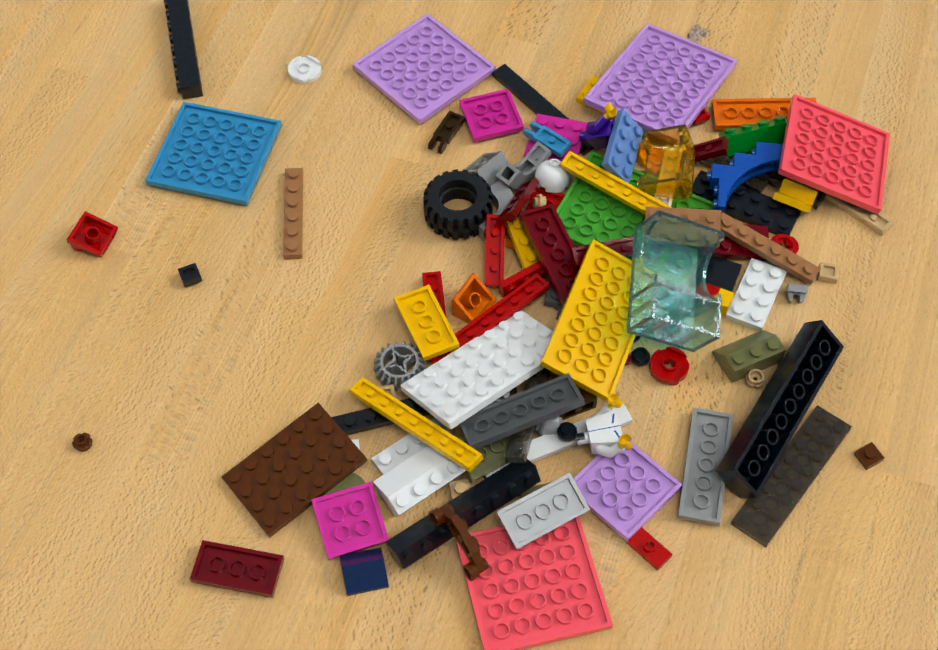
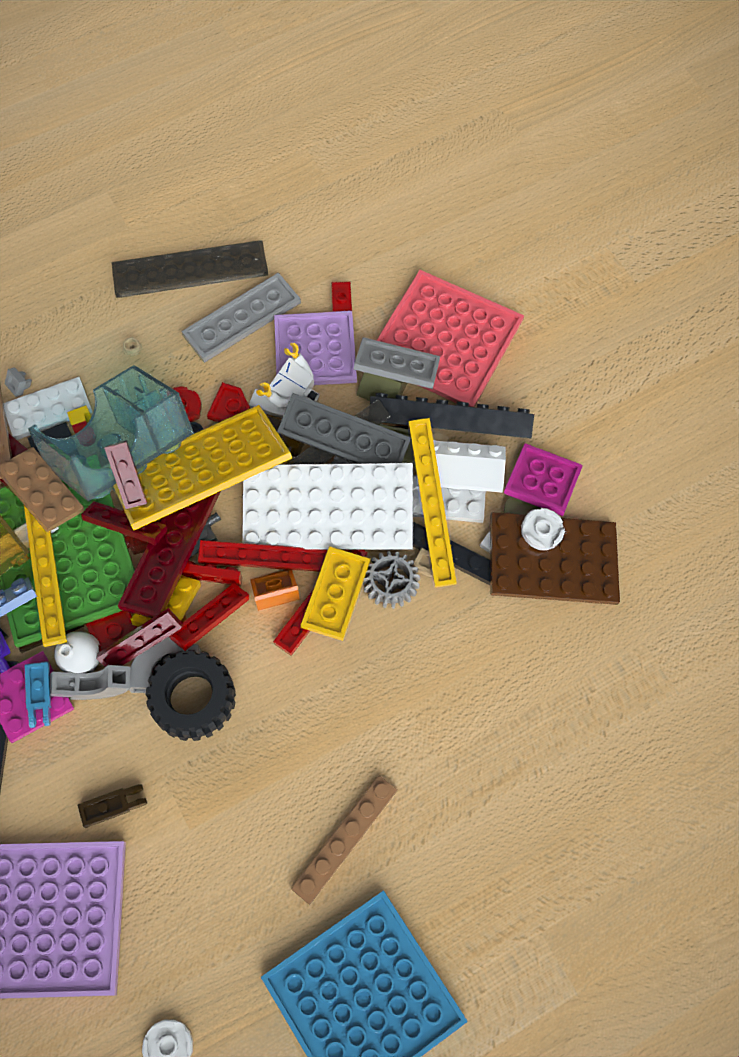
camera: 140 degrees left, 10 degrees up
red slope [67,211,118,257] -> none
reddish brown plate [72,433,92,452] -> none
black plate [178,263,202,287] -> none
dark red plate [190,540,285,598] -> none
dark blue slope [340,547,389,596] -> none
reddish brown plate [429,503,489,581] -> none
dark pink plate [459,89,524,143] -> none
light grey slope [462,151,508,186] -> none
tan plate [532,194,546,208] -> none
olive slope [712,330,786,383] -> none
black brick [716,320,844,498] -> none
reddish brown plate [854,442,885,470] -> none
none -> plate [104,440,148,509]
none -> red plate [207,382,251,423]
none -> white tile [521,508,565,550]

